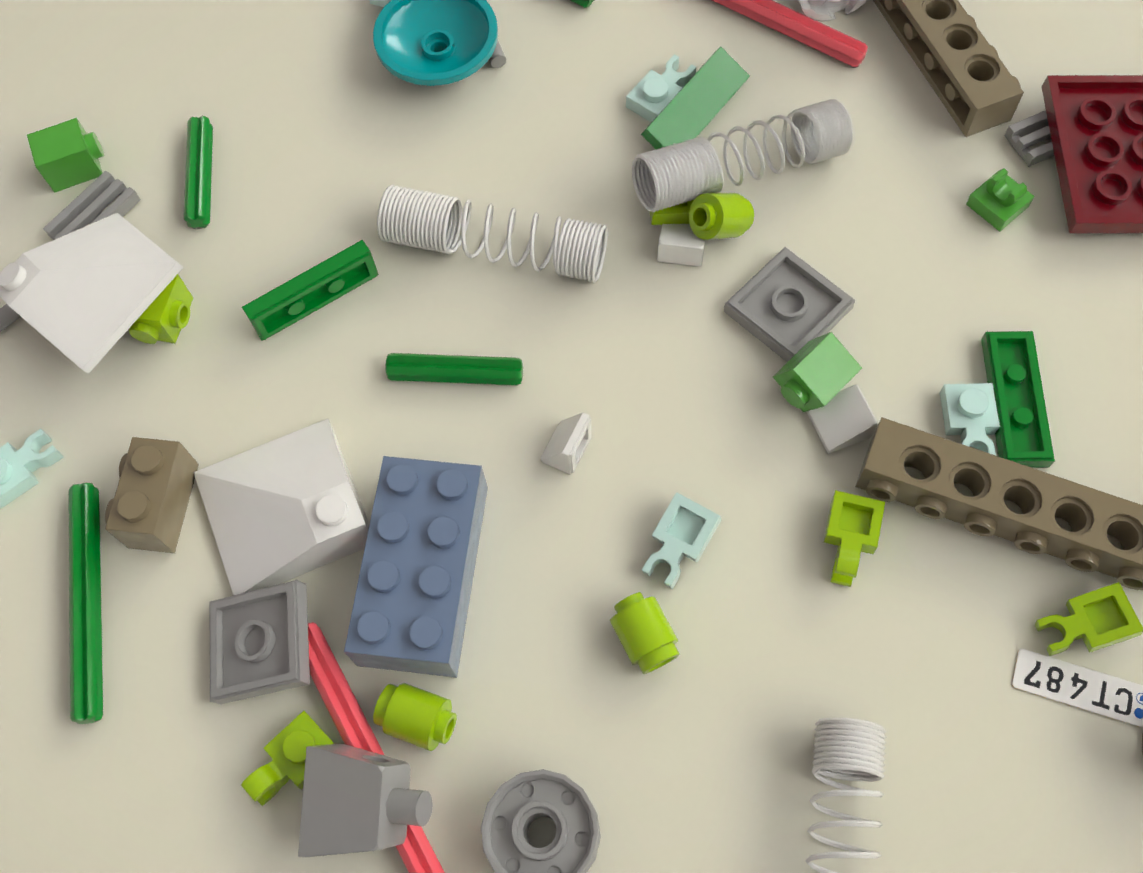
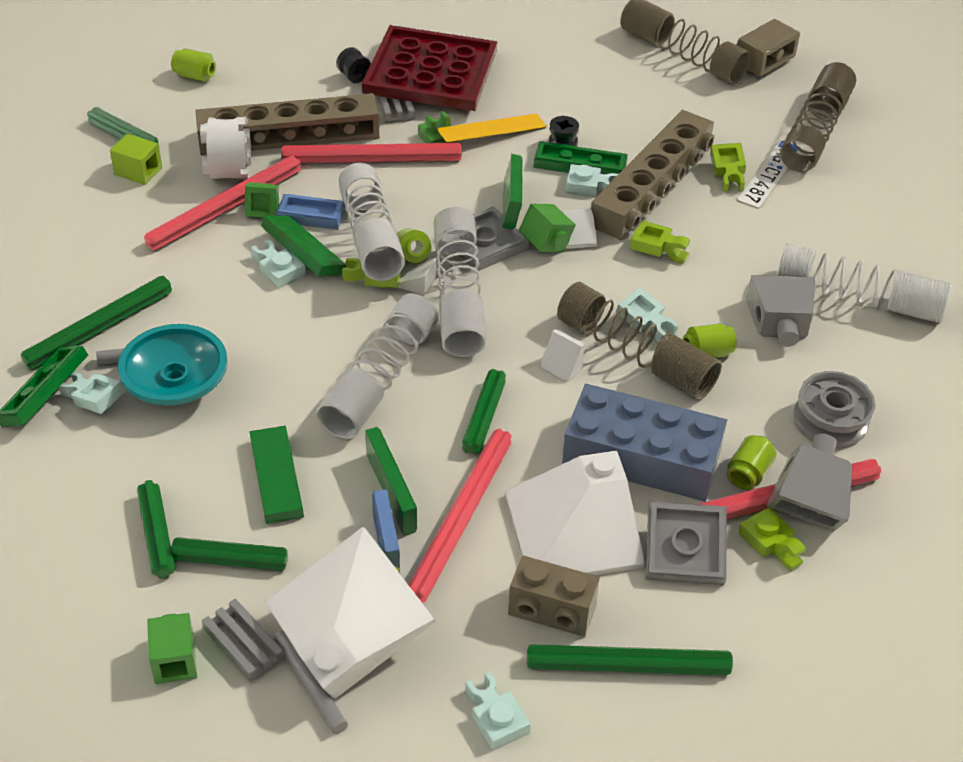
camera: 85 degrees left, 20 degrees down
none -> green axle [137,480,175,579]
none -> bright green tile [245,182,279,218]
none -> green tile [249,425,304,524]
none -> medium blue tile [276,194,345,230]
none -> coral axle [281,143,462,163]
none -> black wheel [336,47,371,83]
none -> medium blue tile [372,489,400,573]
none -> coral axle [408,429,512,603]
none -> white piece [433,207,487,357]
none -> yellow sticker [437,114,546,142]
none -> green tile [503,153,523,230]
none -> black wheel [549,116,579,146]
none -> dark tan piece [557,281,722,400]
none -> light grey torso [746,275,815,347]

